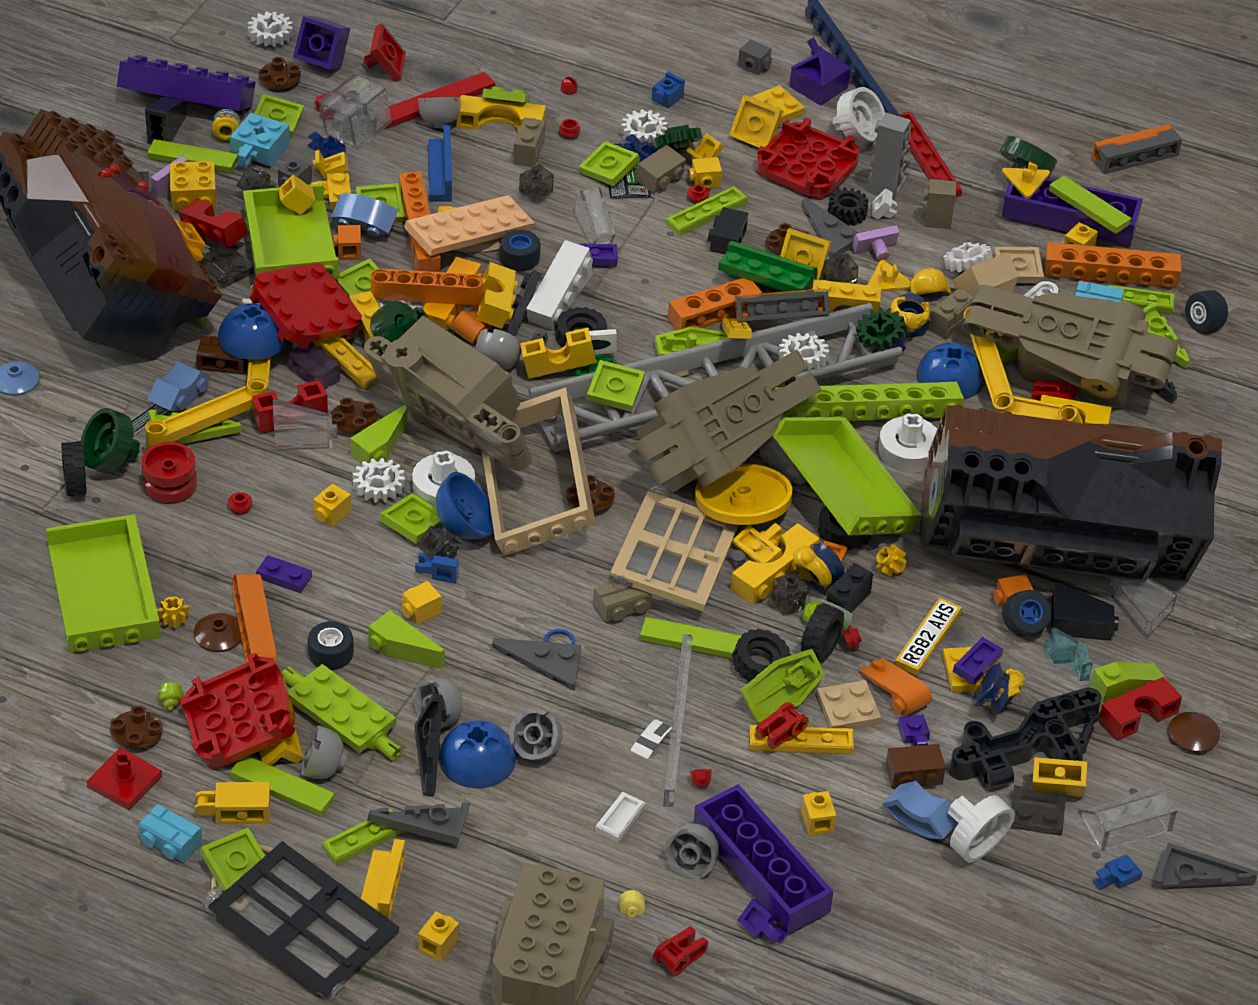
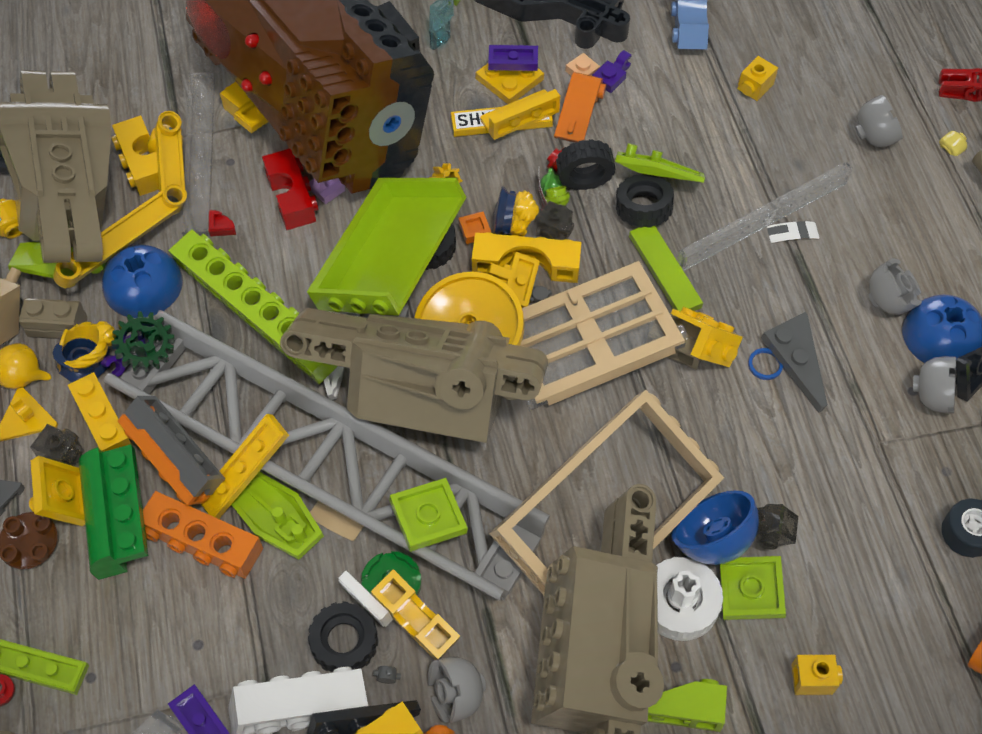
camera: 125 degrees left, 15 degrees up
dark purple plate [256,555,312,594] -> none
white gear [353,458,405,503] -> none
lime slope [368,610,444,669] -> none
yellow brick [401,581,442,625] -> none
blue plate [415,553,458,584] -> none
reddish brown dish [566,475,615,512] -> none
white tile [595,792,645,843] -> none
red hinge [690,769,712,788] -> none
dark purple brick [694,784,834,934] -> none
black brick [707,207,749,255] -> none
dark purple plate [737,899,788,943] -> none
yellow tile [749,725,854,754] -> none
red piece [756,702,809,750] -> none
white gear [778,333,829,372] -> none
tan plate [816,680,881,729] -> none
black brick [826,563,874,613] -> none
white piece [878,413,937,473] -> none
reddish brown brick [886,744,946,789] -> none
dark blue piece [973,663,1025,715] -> none
black wheel [1002,590,1052,636] -> none
red piece [1031,380,1078,401] -> none
none -> yellow panel [480,89,560,140]
none -> light nougat plate [566,53,600,76]
none -> yellow bracket [670,307,743,367]

